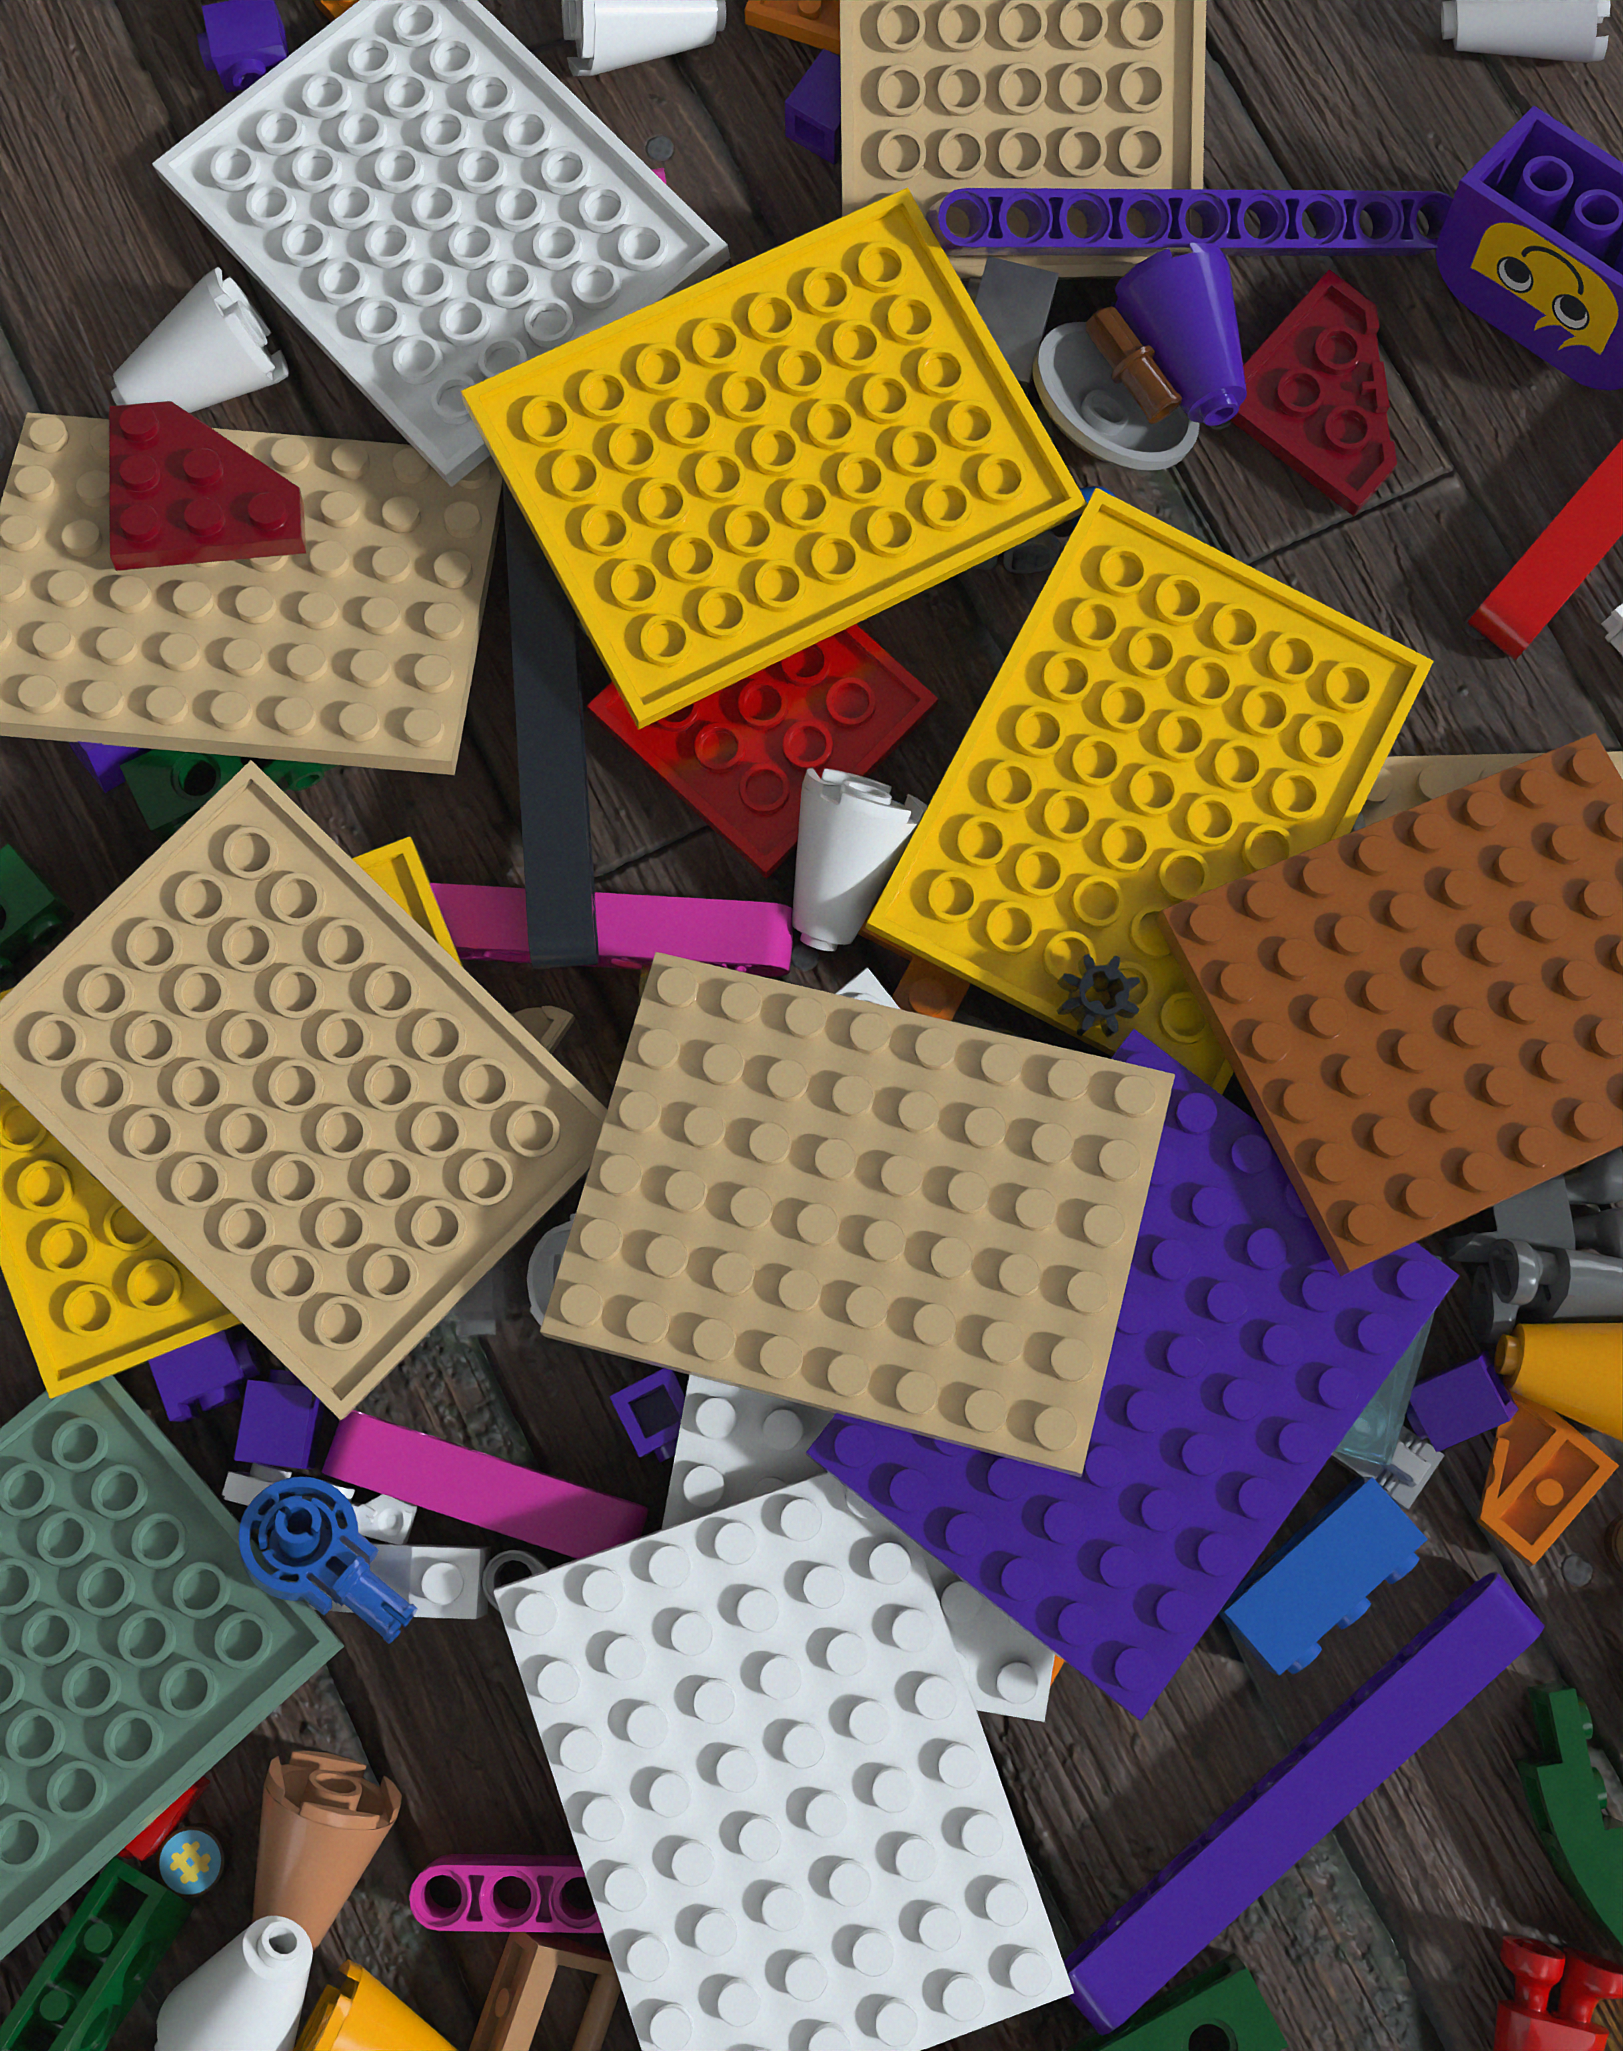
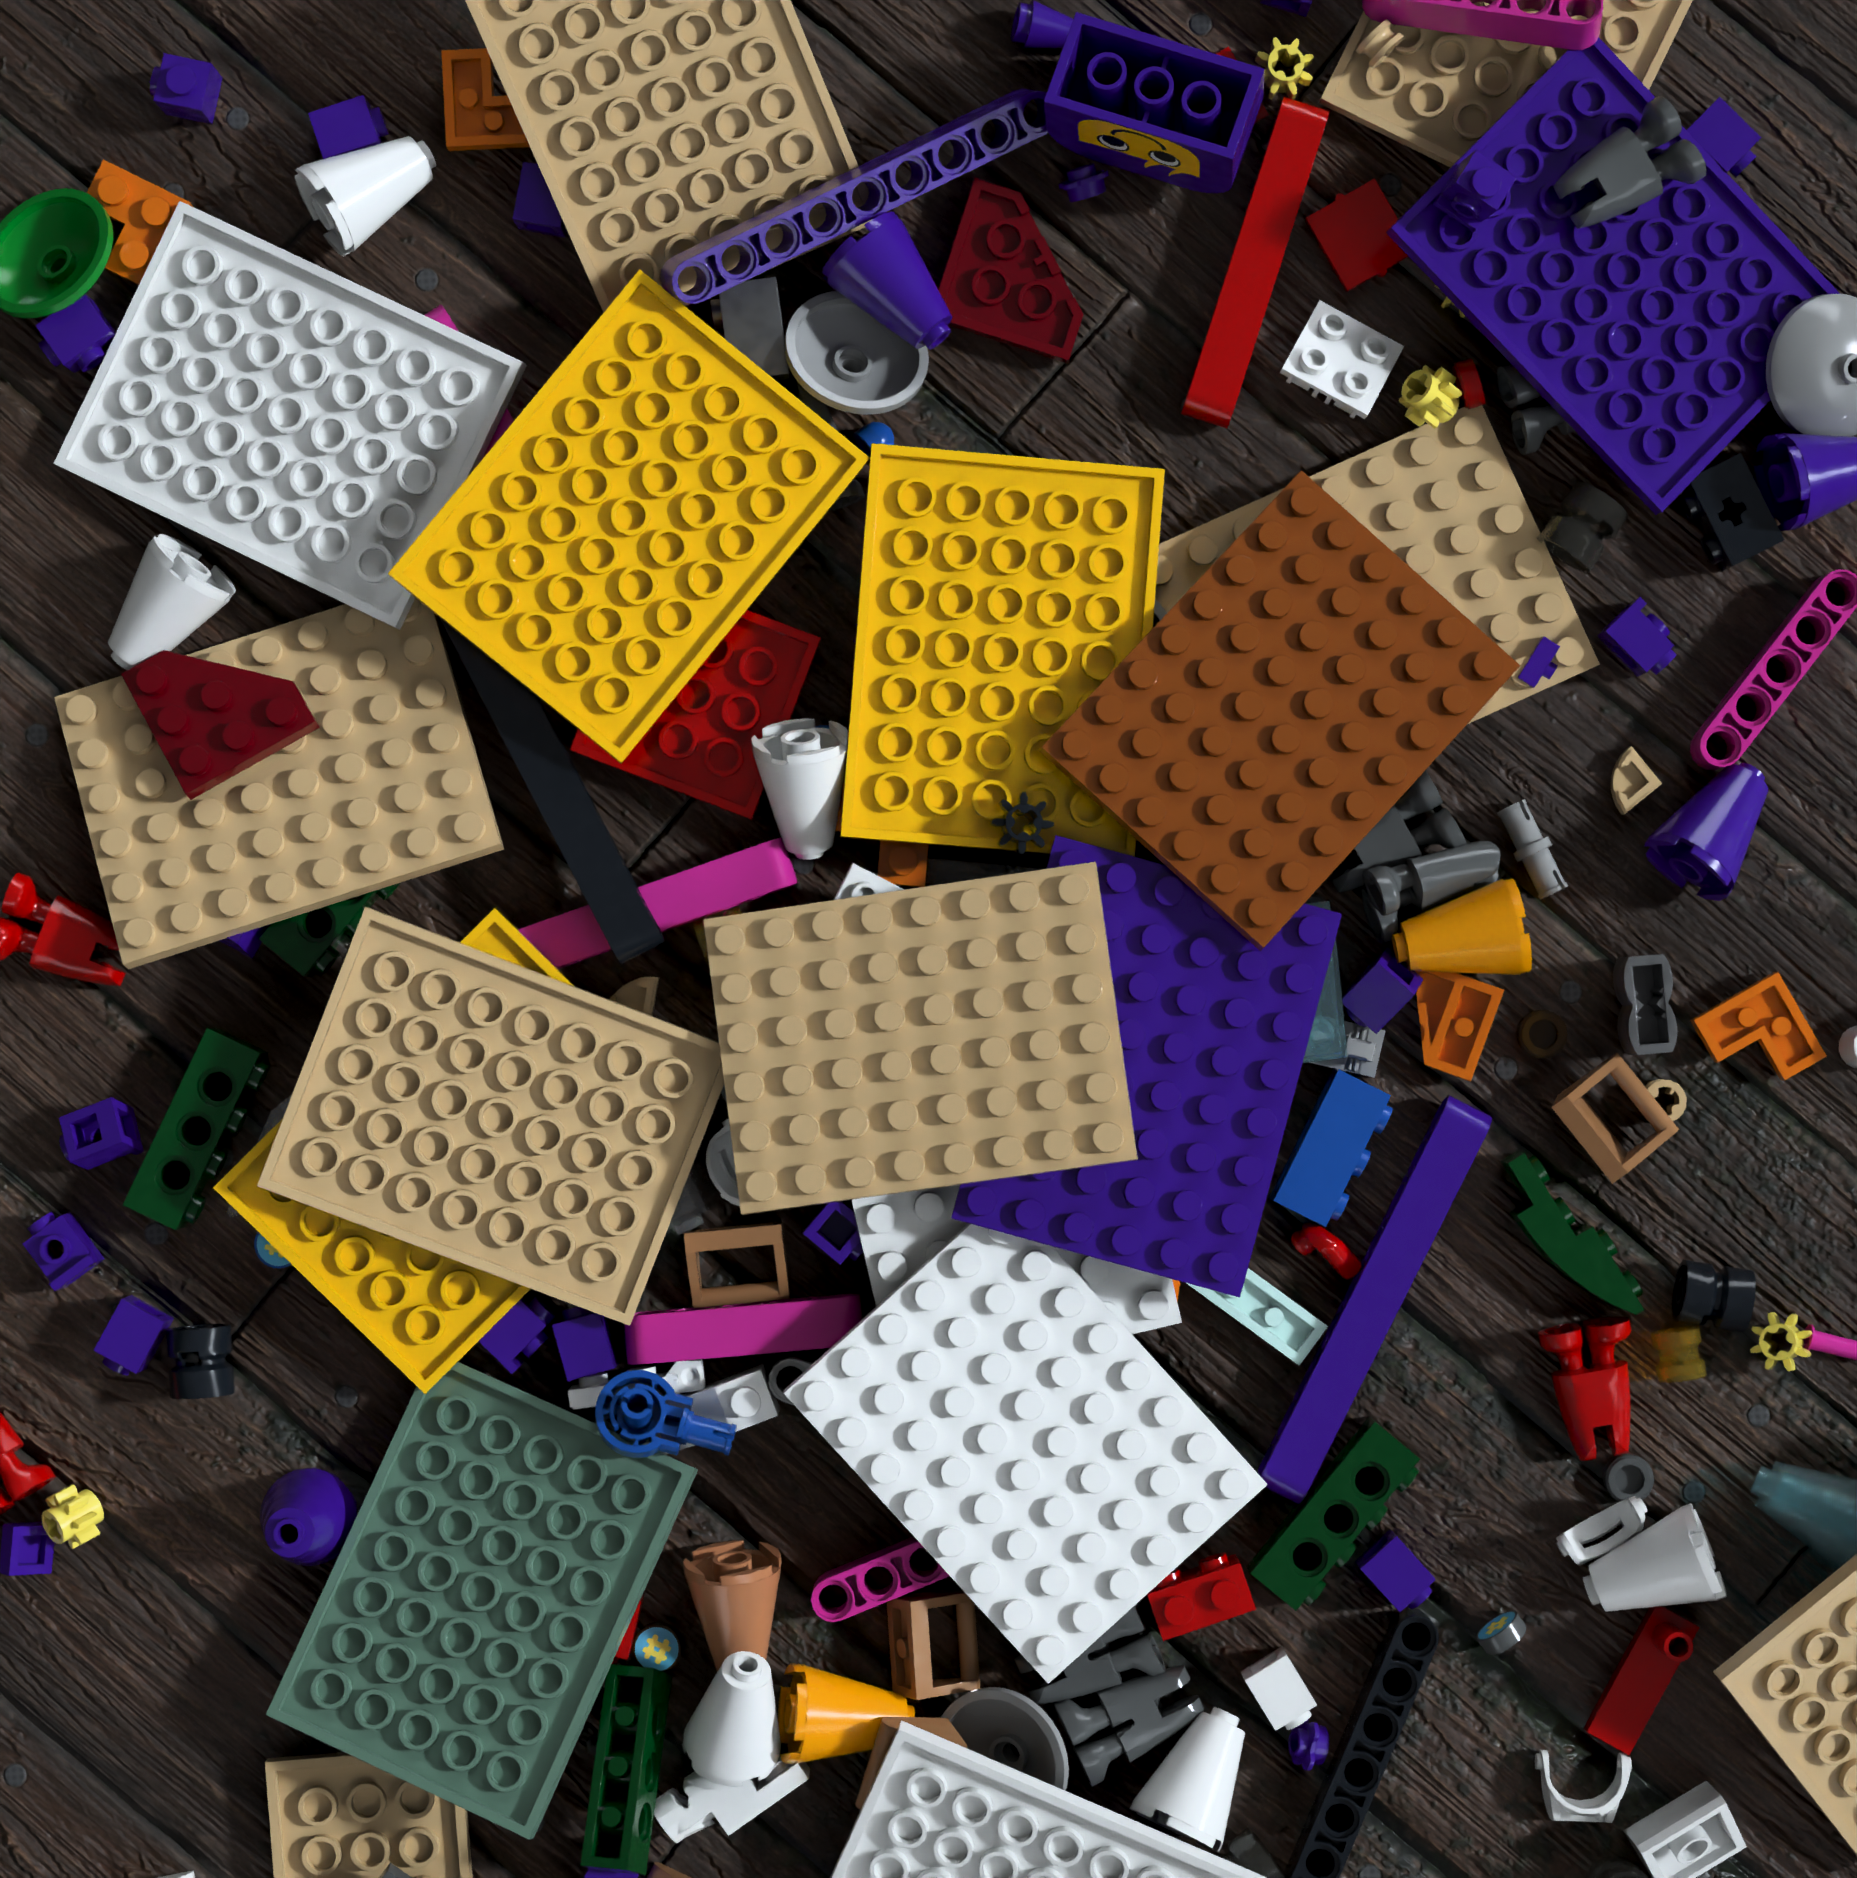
camera: 20 degrees left, 10 degrees up
reddish brown axle [1085,306,1182,424] -> none
none -> medium nougat tile [684,1221,790,1308]
none -> dark purple cone [1011,0,1073,49]
none -> dark purple plate [1058,163,1109,202]
none -> light aqua plate [1187,1268,1328,1366]
none -> red arm [1291,1222,1361,1279]

